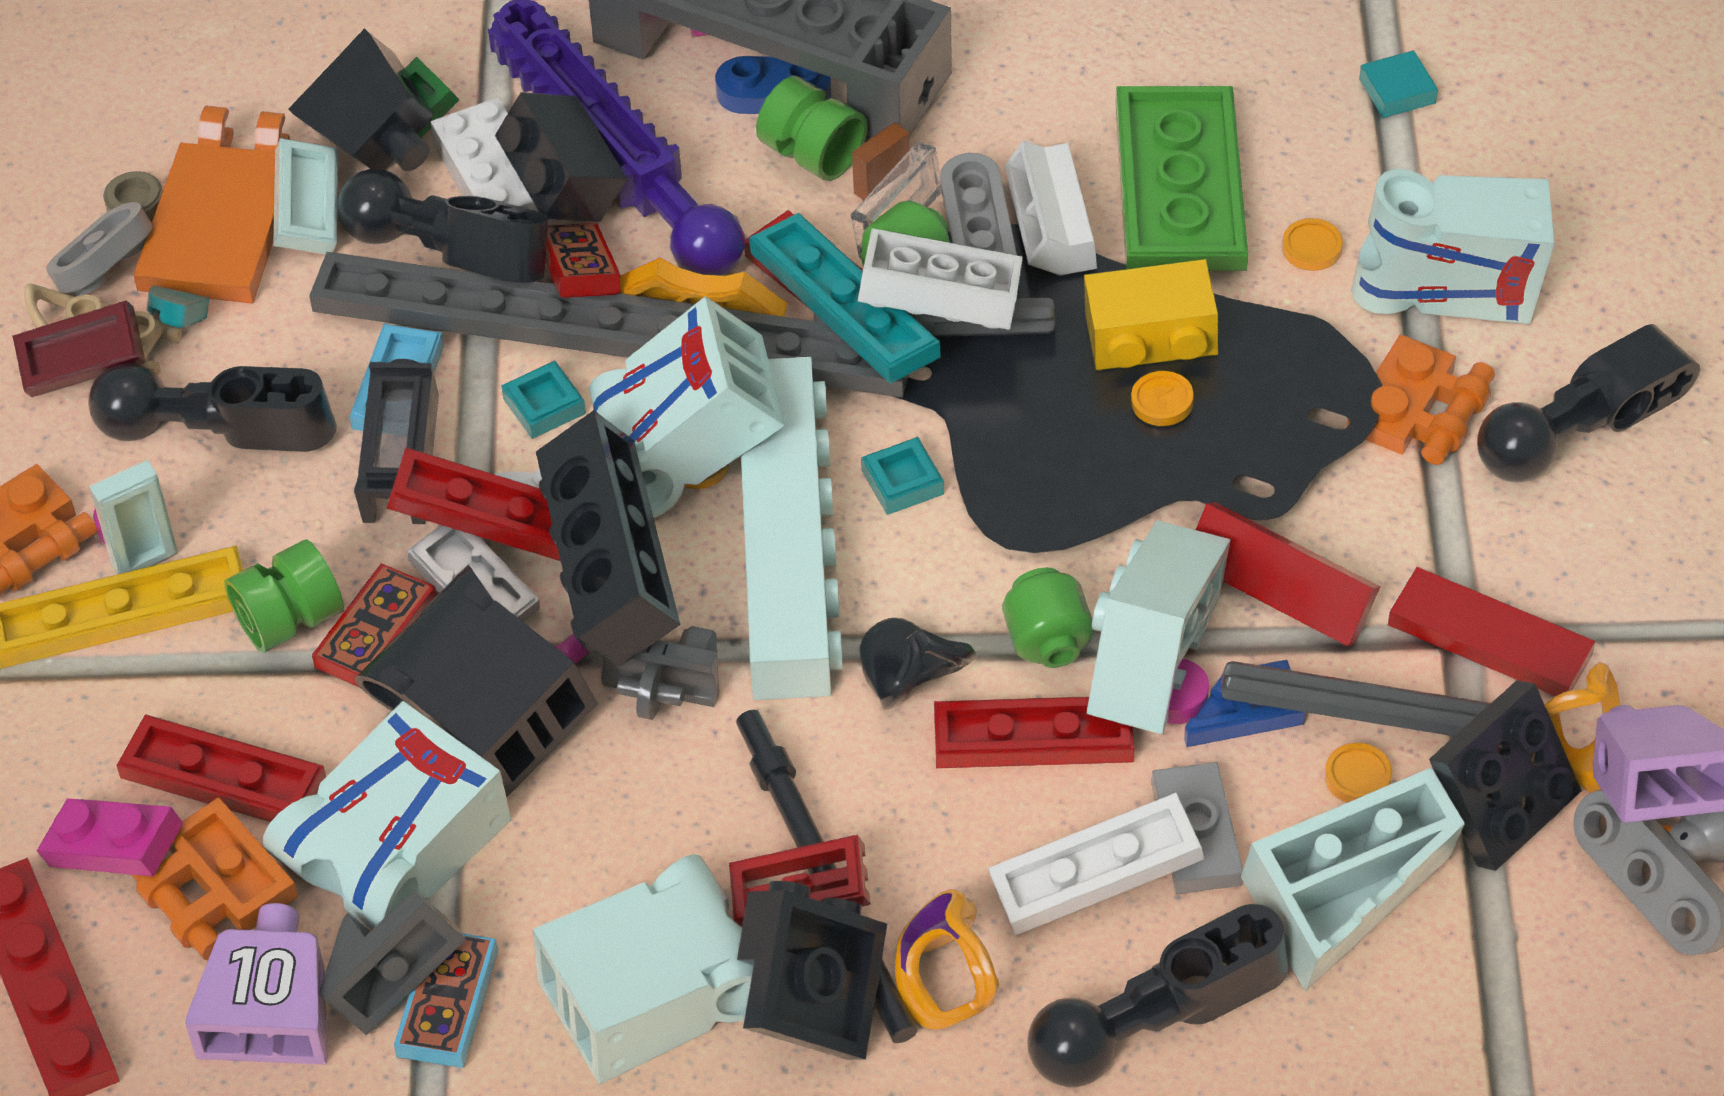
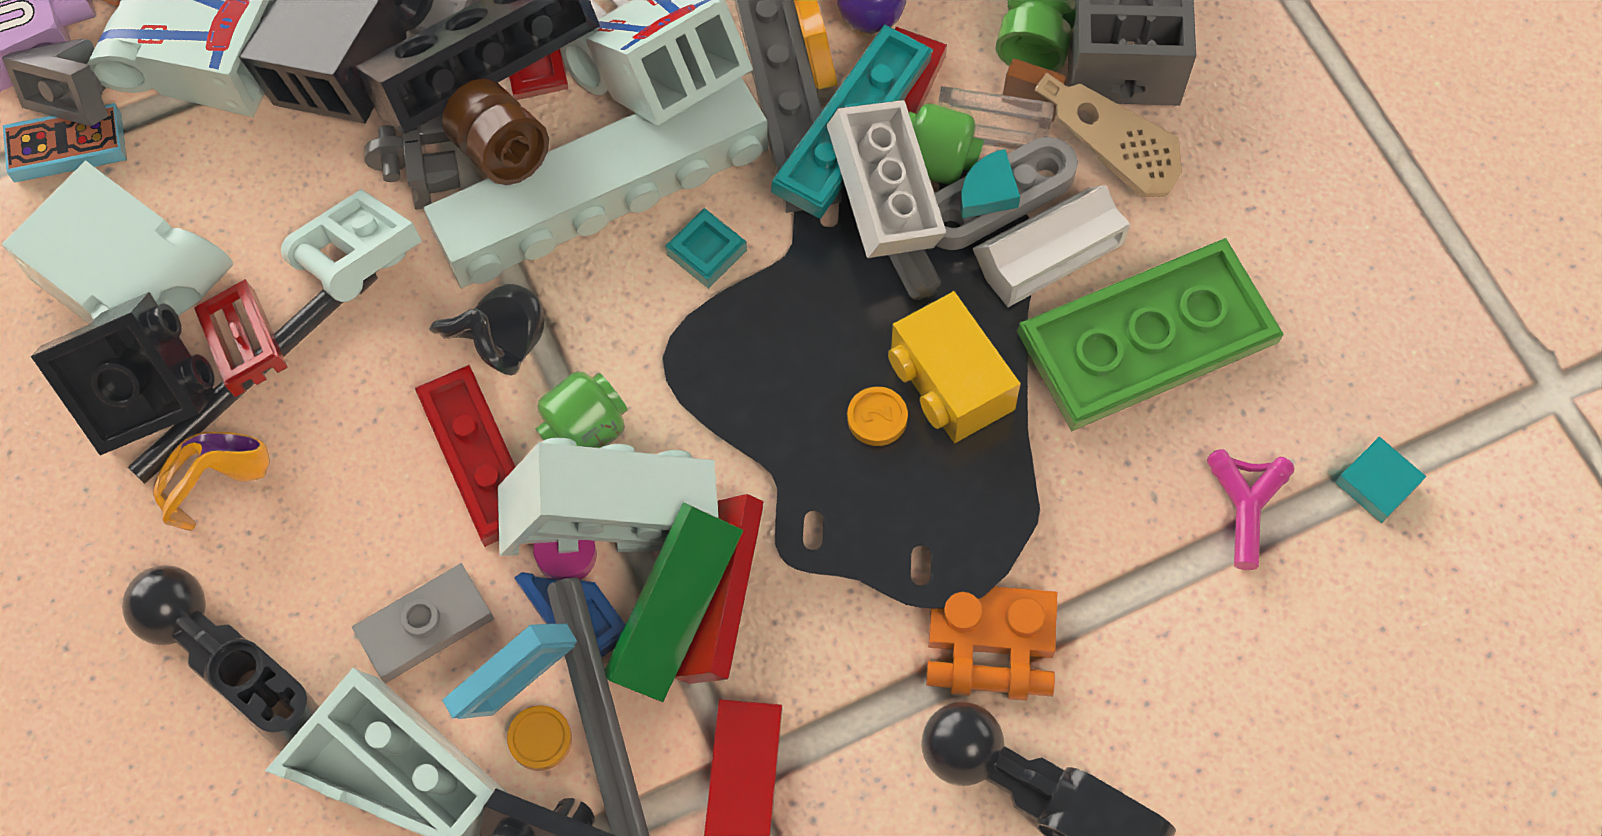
camera: 65 degrees right, 15 degrees up
white plate [988,793,1205,936] -> none
light orange piece [1282,218,1343,271] -> none
light aqua piece [1351,169,1555,324] -> none
none -> light aqua plate [281,189,422,302]
none -> reddish brown wheel [442,78,549,185]
none -> medium azure tile [442,623,577,719]
none -> green tile [604,502,744,702]
none -> teal tile [960,149,1020,219]
none -> tan piece [1035,72,1182,197]
none -> dark pink piece [1207,449,1295,570]

